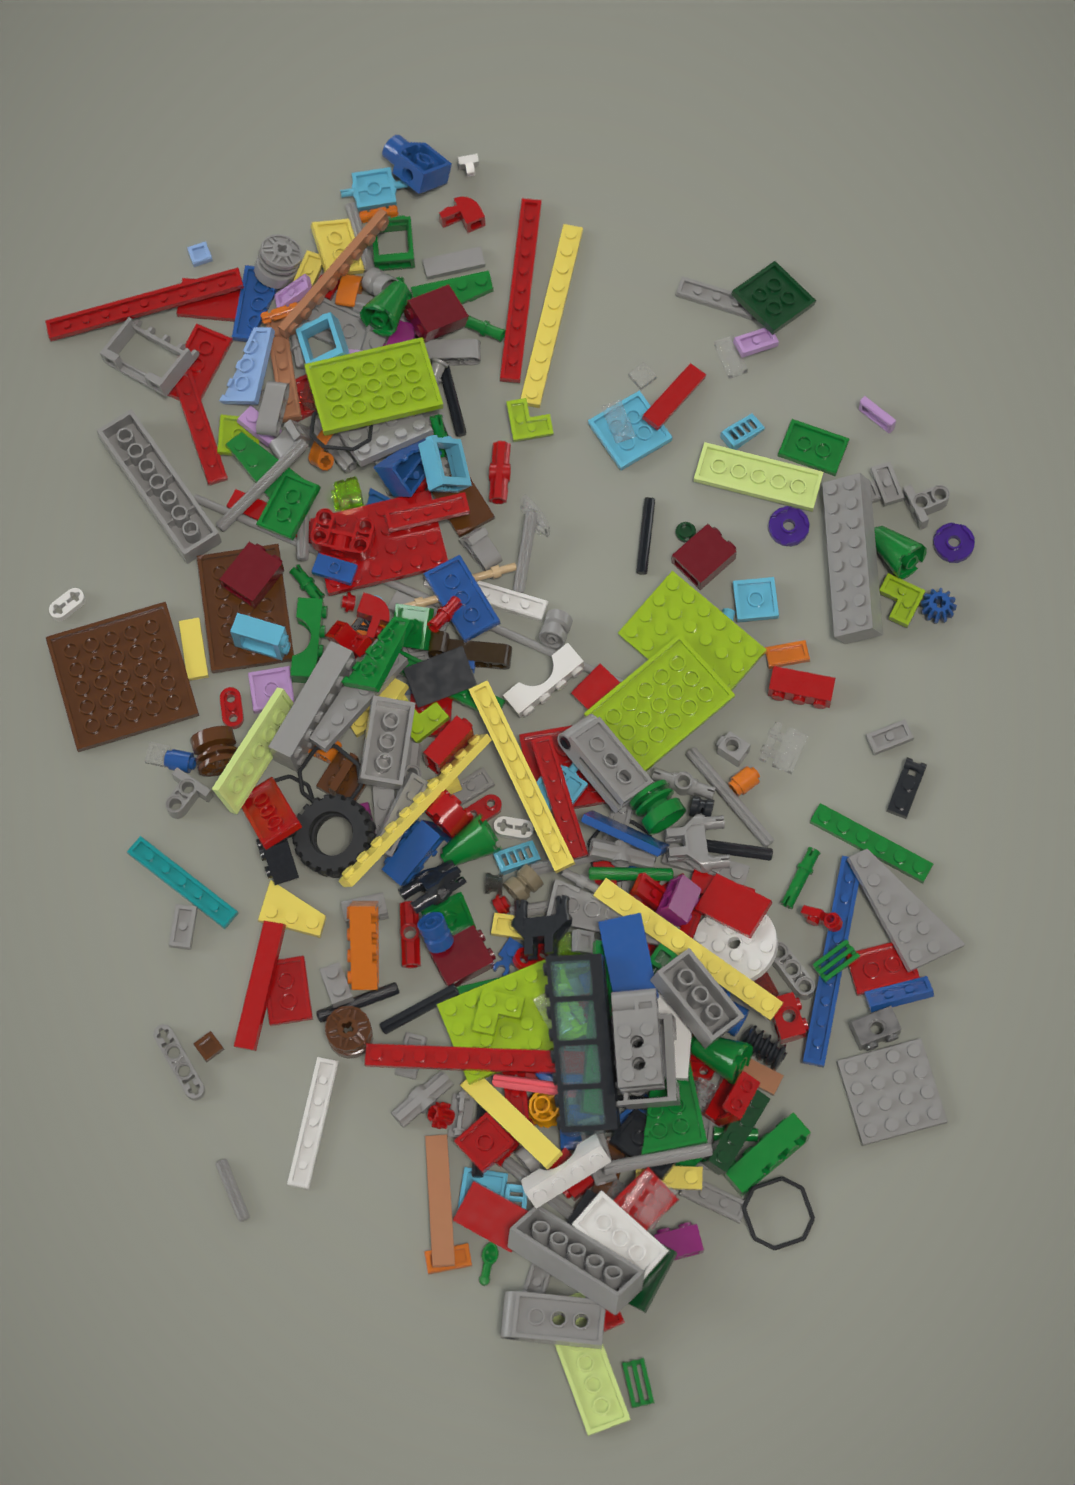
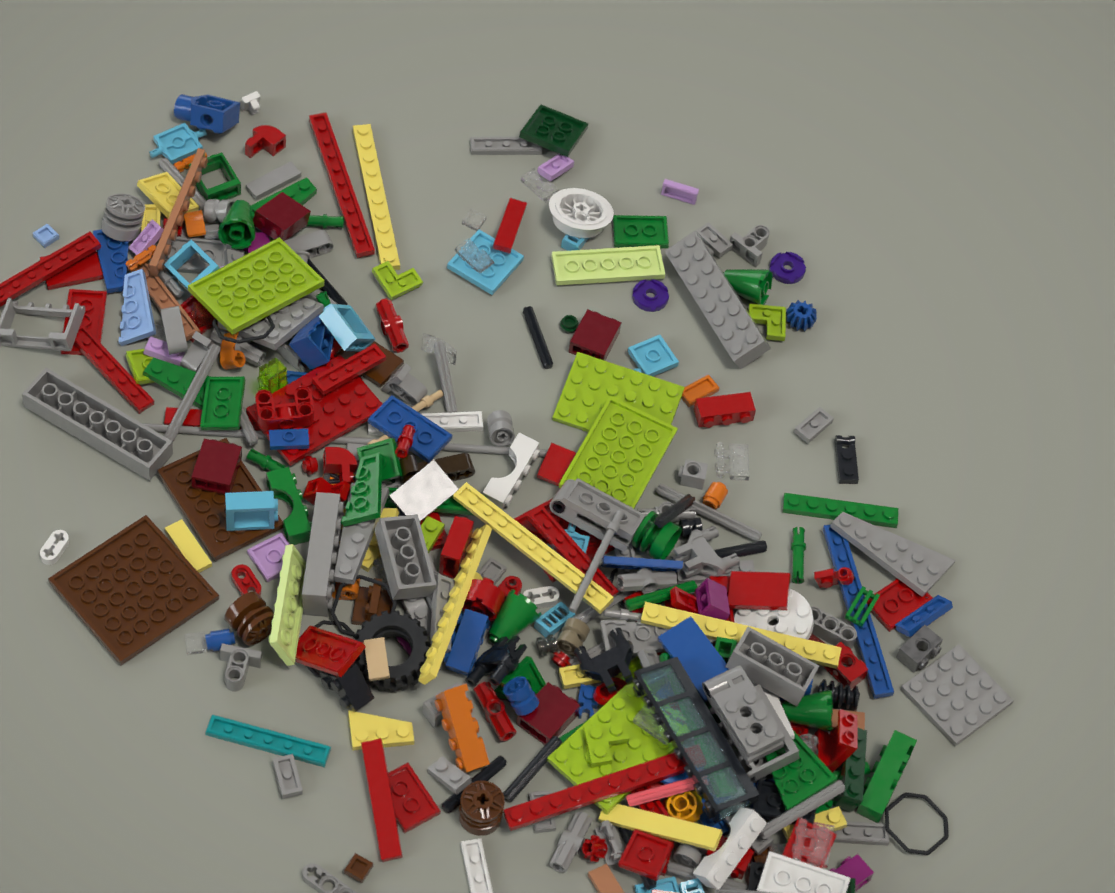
camera: 35 degrees left, 15 degrees down
none -> tan tile [364,637,390,681]
none -> white piece [549,188,614,238]
none -> light grey bar [569,510,624,613]
none -> black axle [654,494,695,528]

